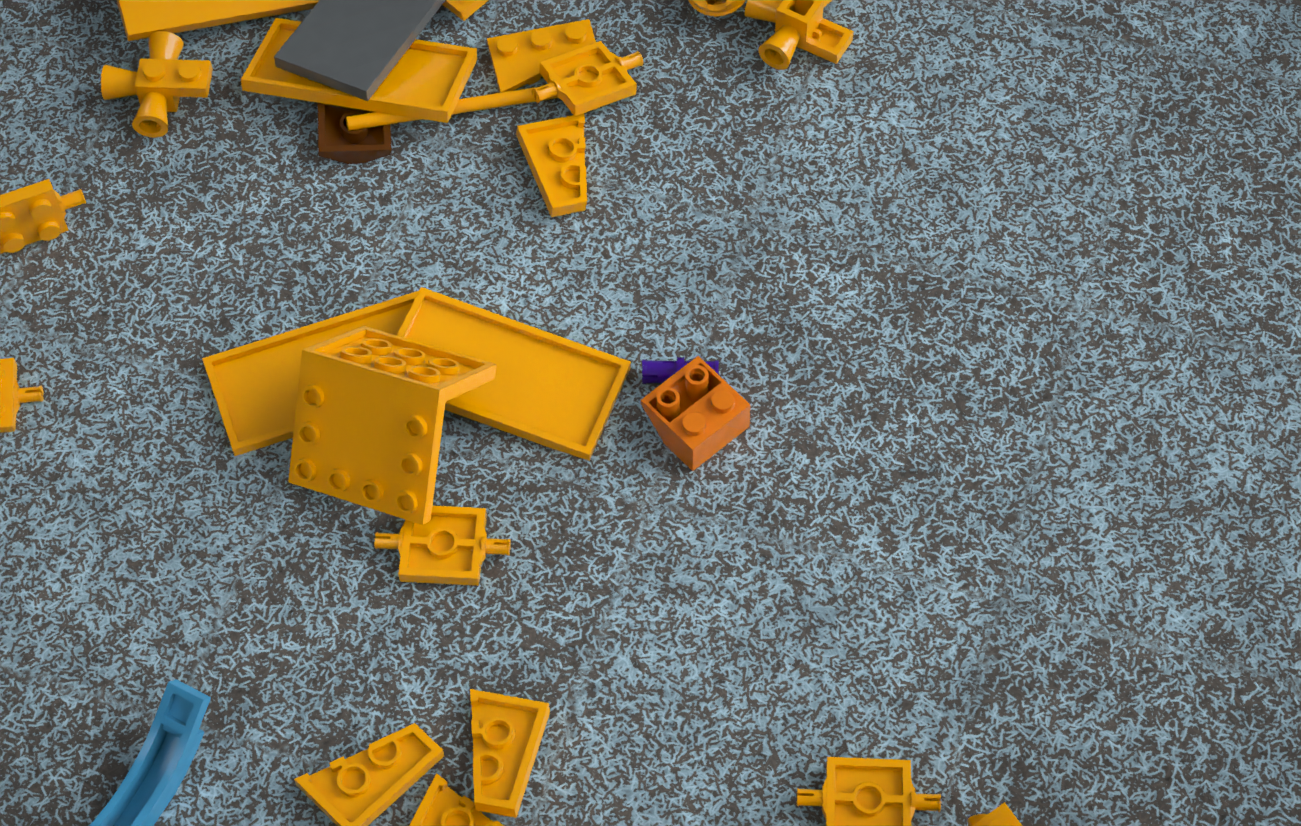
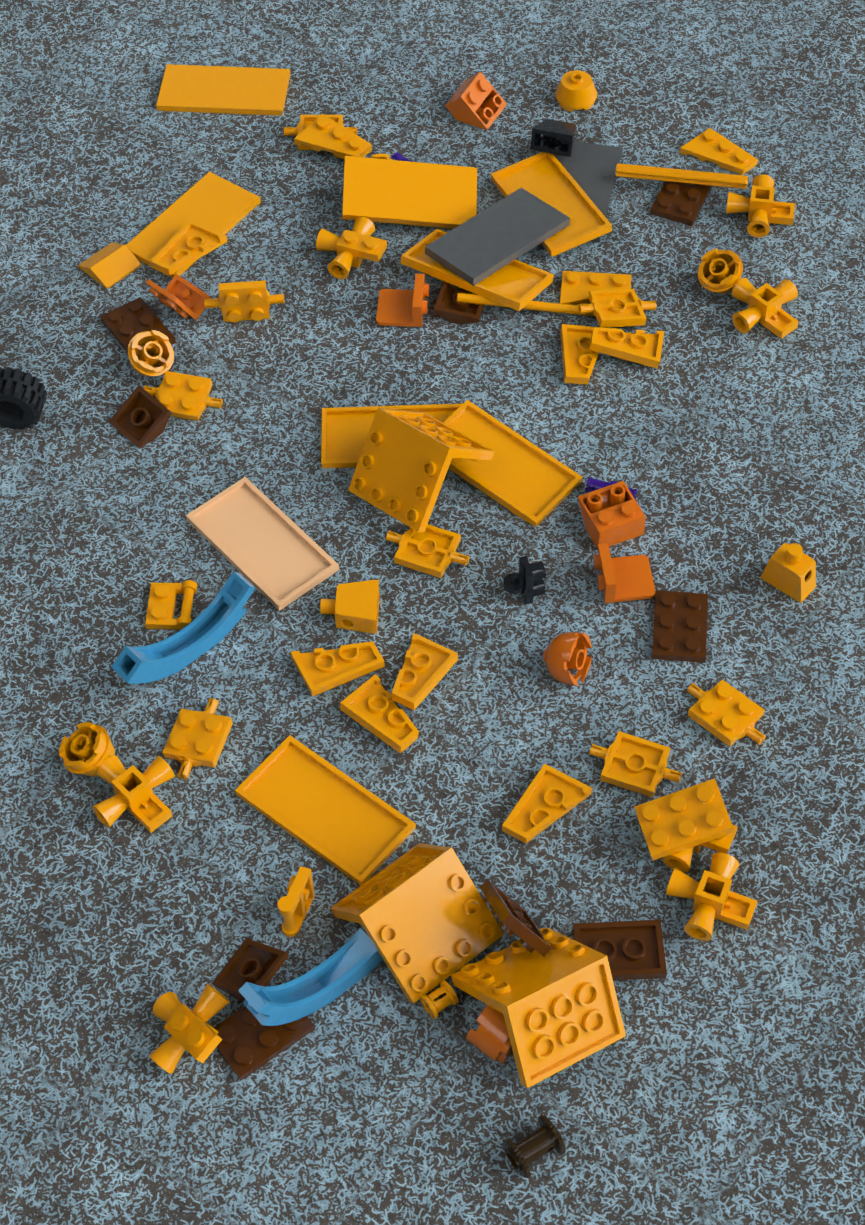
camera: 20 degrees right, 5 degrees down
none -> light orange plate [145,580,197,630]
none -> light nougat tile [186,477,339,611]
none -> light orange torso [320,580,380,634]
none -> orange bracket [376,273,429,327]
none -> black hips [503,556,546,604]
none -> orange cylinder [543,632,592,686]
none -> light orange wing [589,327,664,368]
none -> orange bracket [593,543,655,603]
none -> reddish brown plate [652,590,708,663]
none -> light orange plate [686,679,766,747]
none -> light orange torso [760,543,816,603]

